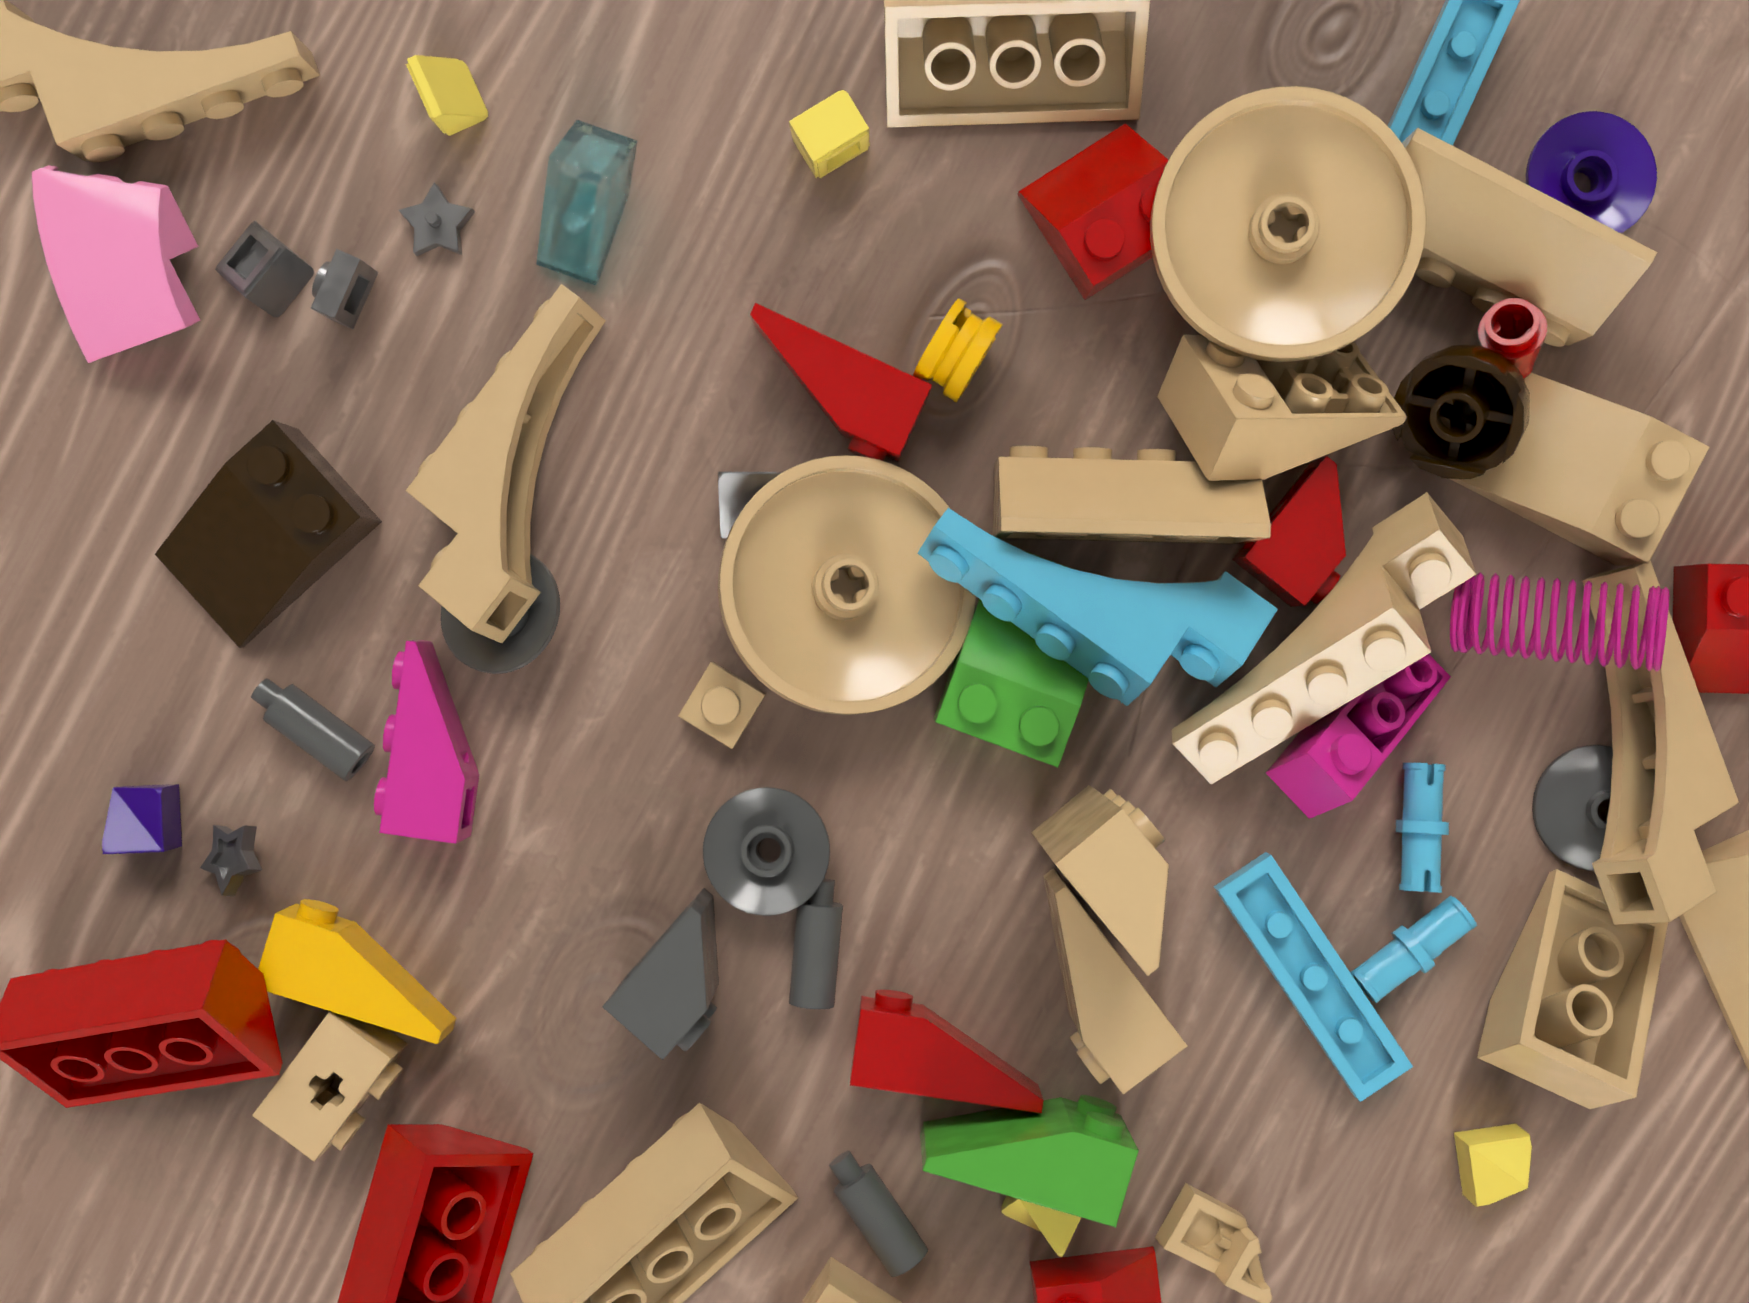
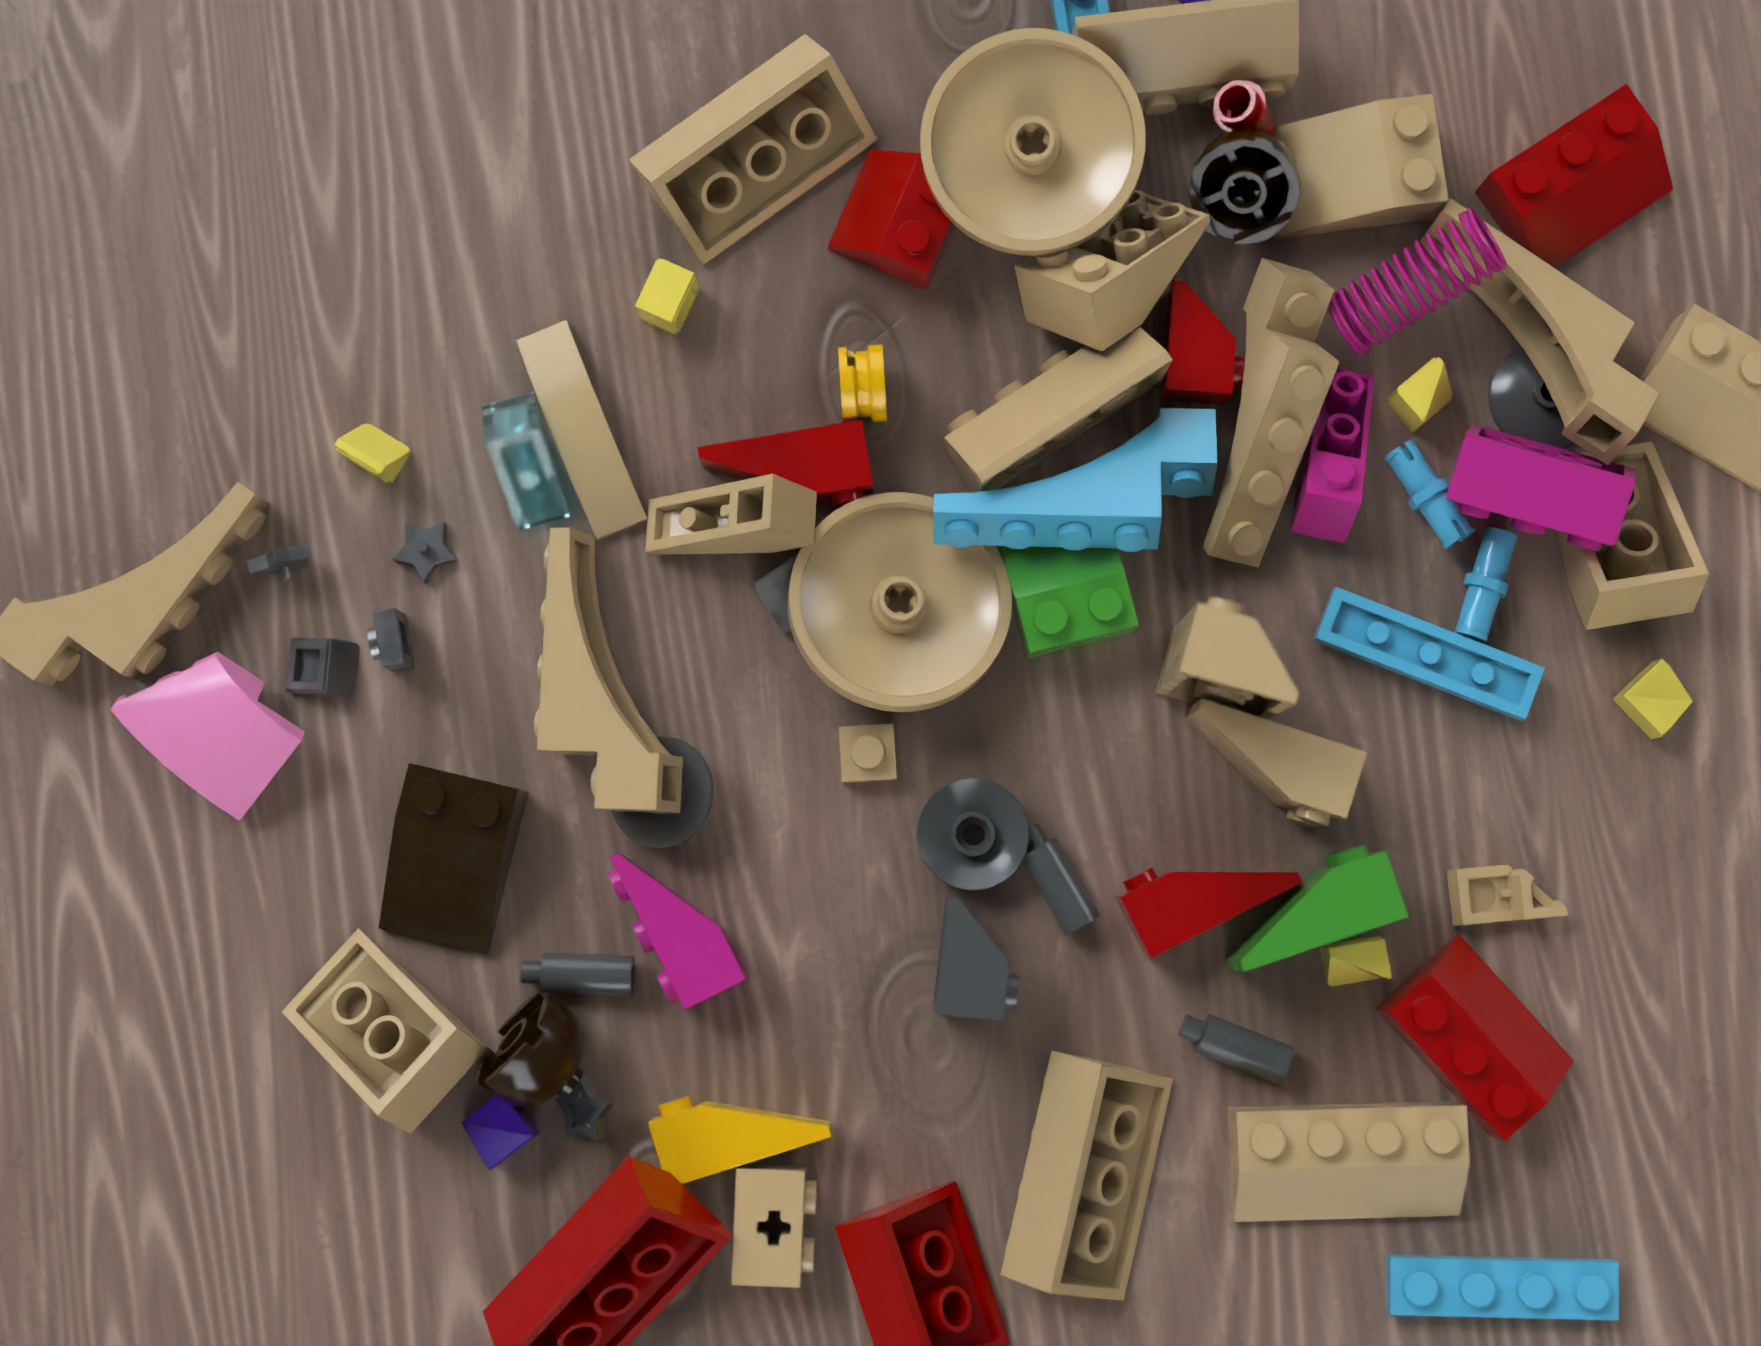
camera: 30 degrees left, 5 degrees down
none -> flat silver piece [247,543,312,581]
none -> tan slope [281,928,488,1134]
none -> dark brown cylinder [475,992,584,1108]
none -> tan slope [516,320,648,541]
none -> tan slope [645,474,817,555]
none -> light yellow slope [1386,357,1452,433]
none -> dark pink slope [1446,424,1636,551]

